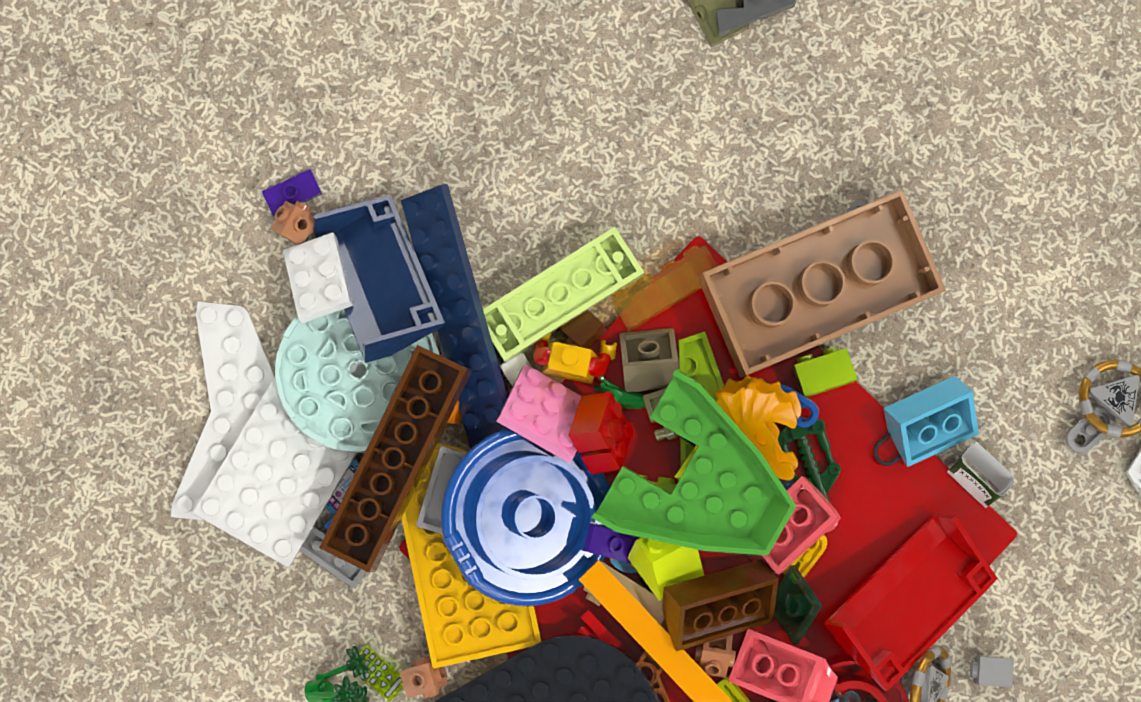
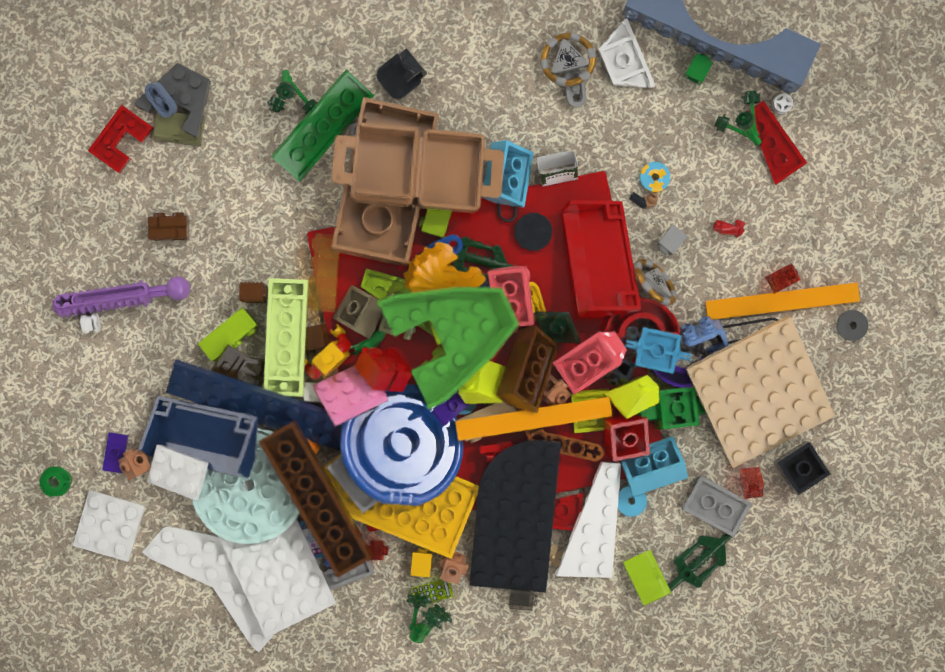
camera: 65 degrees left, 5 degrees up
none -> green piece [39,466,72,497]
none -> medium lavender gear [52,276,190,317]
none -> white plate [73,490,145,562]
none -> white wheel [80,313,101,334]
none -> reddish brown brick [148,212,190,241]
none -> lime brick [198,307,259,362]
none -> dark brown plate [210,344,265,387]
none -> reddish brown brick [239,281,268,303]
none -> dark green plant [267,70,317,115]
none -> green plate [271,70,374,182]
none -> medium nougat piece [332,123,504,213]
none -> clear red gear [368,540,389,560]
none -> black piece [377,48,427,99]
none -> yellow brick [410,548,432,577]
none -> black tile [514,213,553,251]
none -> arm [628,192,658,209]
none -> medium azure piece [640,162,670,193]

